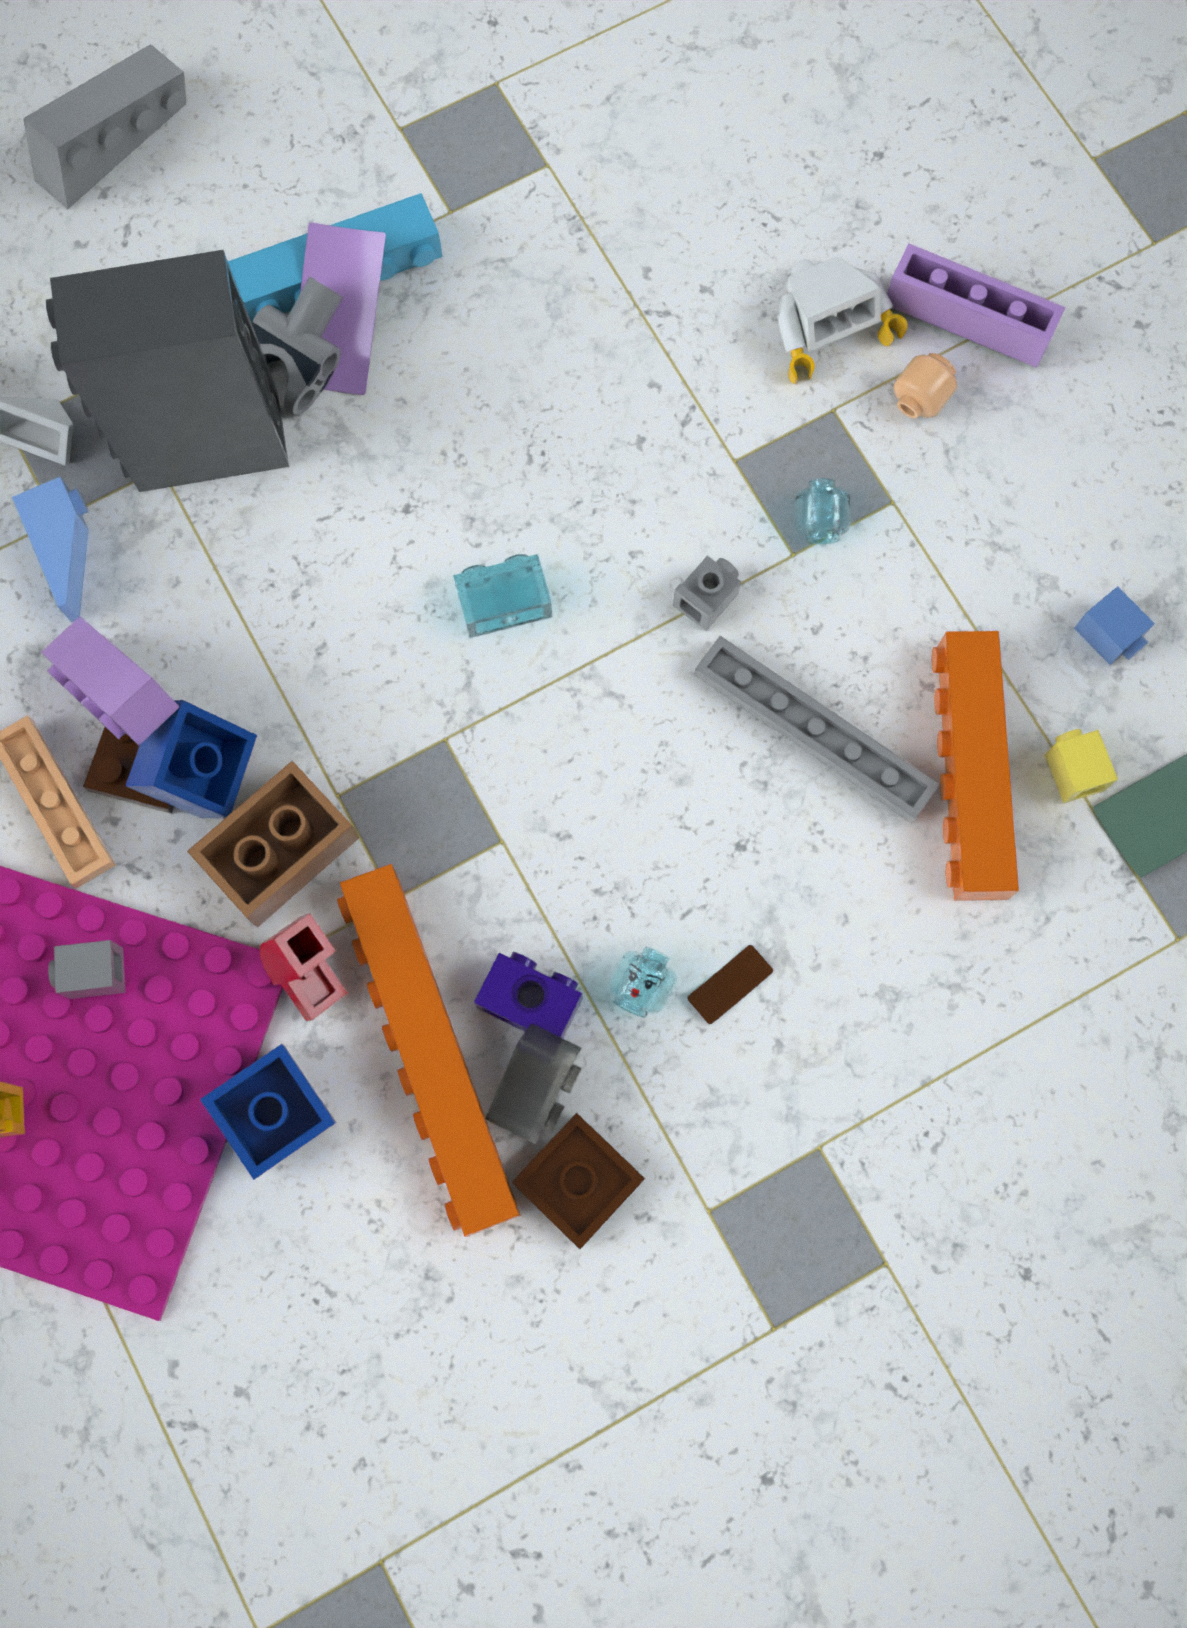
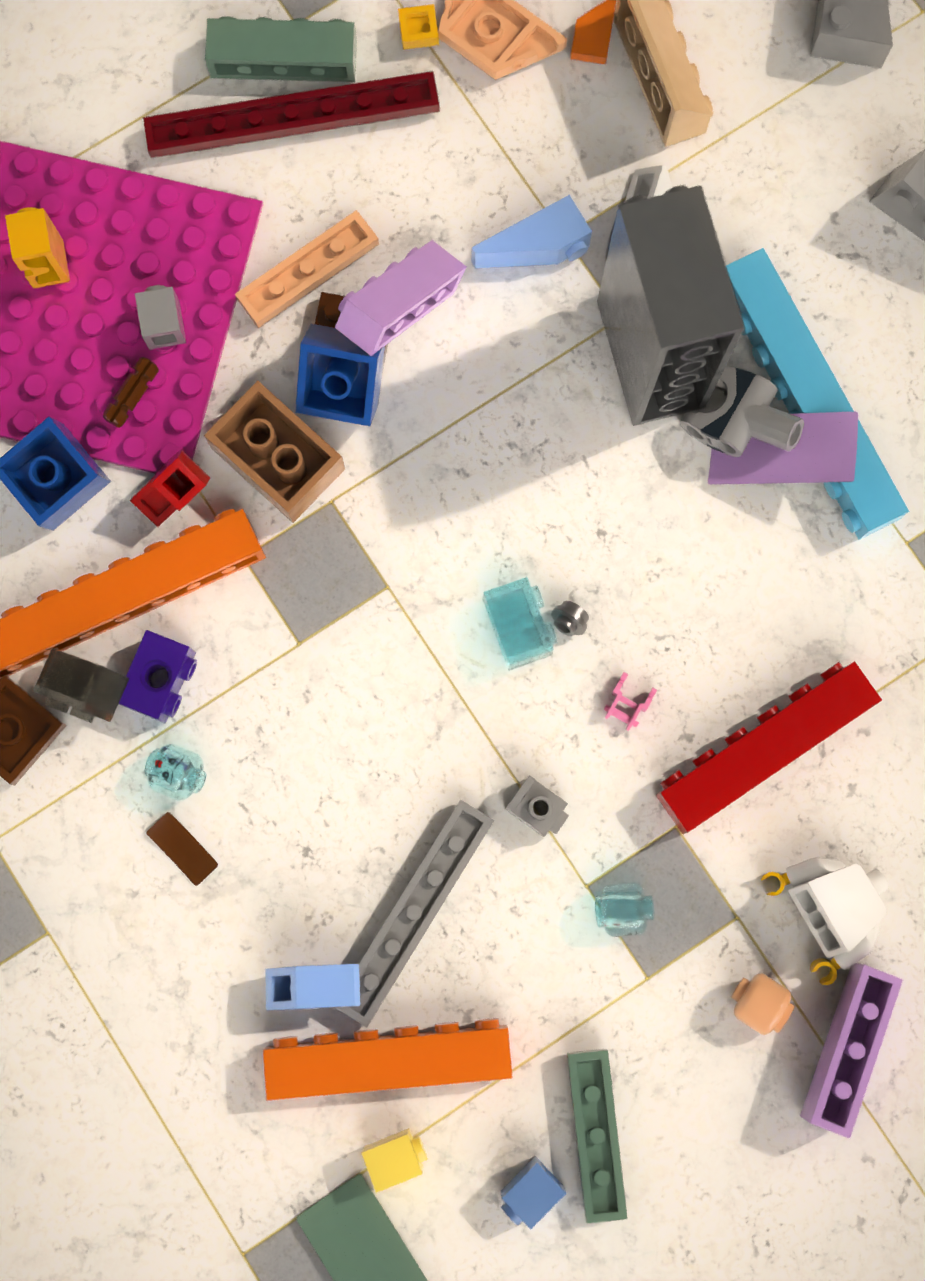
camera: 85 degrees right, 5 degrees up
none -> reddish brown axle [103,357,159,428]
none -> light blue slope [265,964,360,1010]
none -> flat silver plate [551,601,589,636]
none -> sand green plate [567,1049,628,1224]
none -> bright pink piece [604,672,657,731]
none -> red brick [656,661,882,834]

